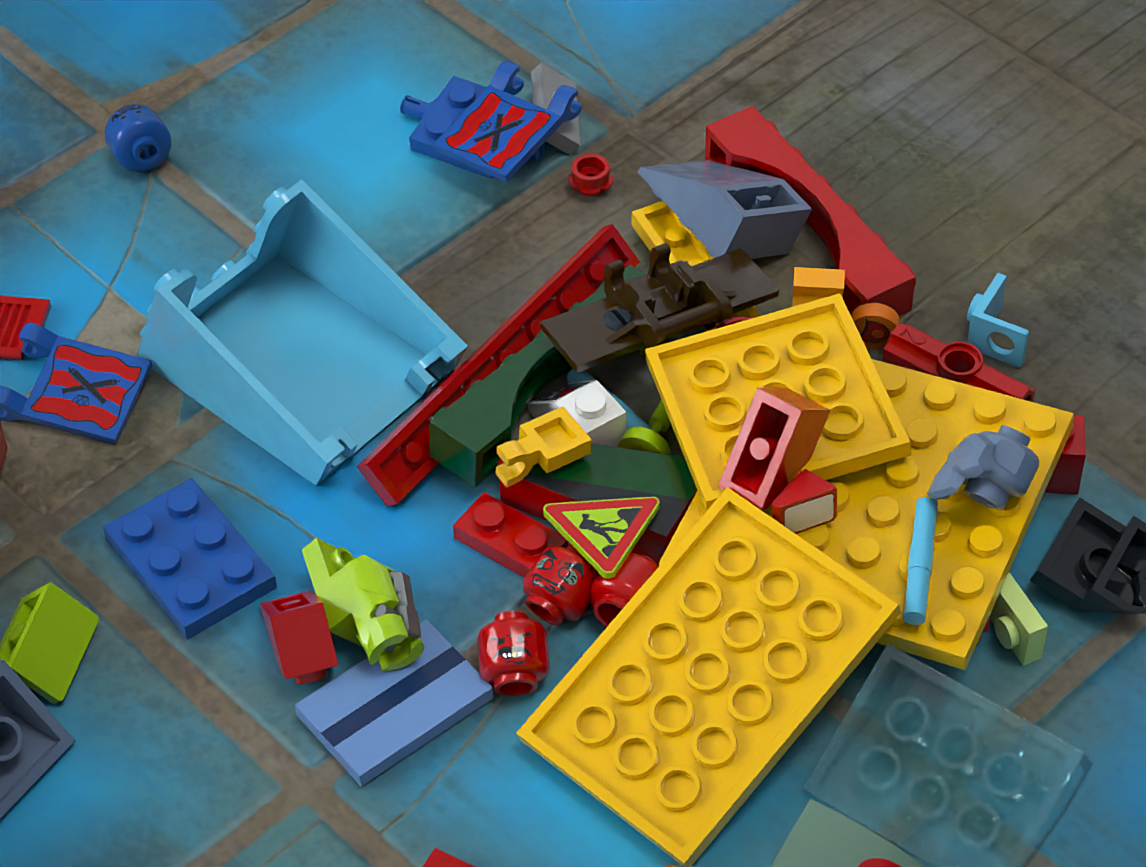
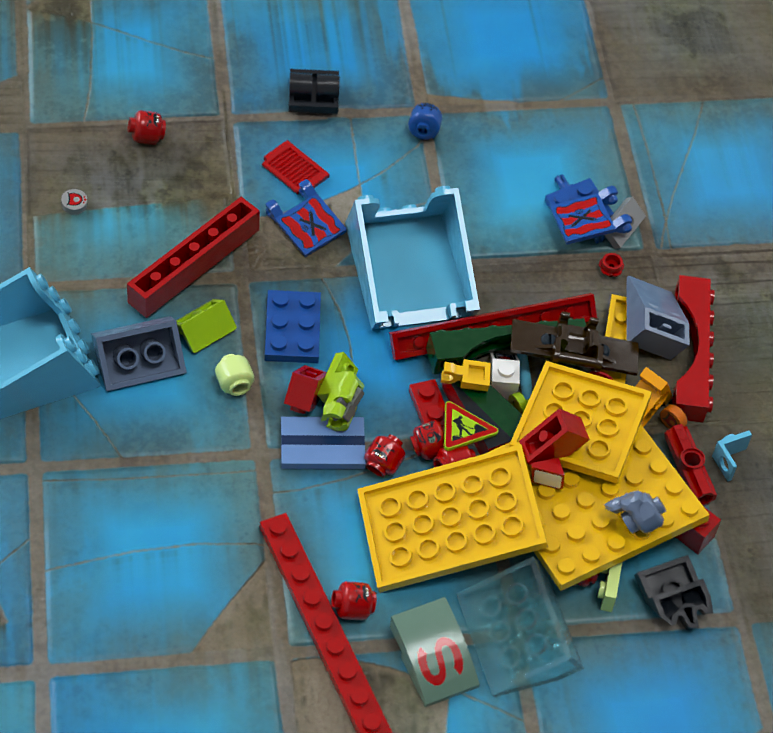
camera: 30 degrees right, 5 degrees up
medium azure piece [903,497,938,625] -> none
none -> yellowish green head [215,354,254,396]

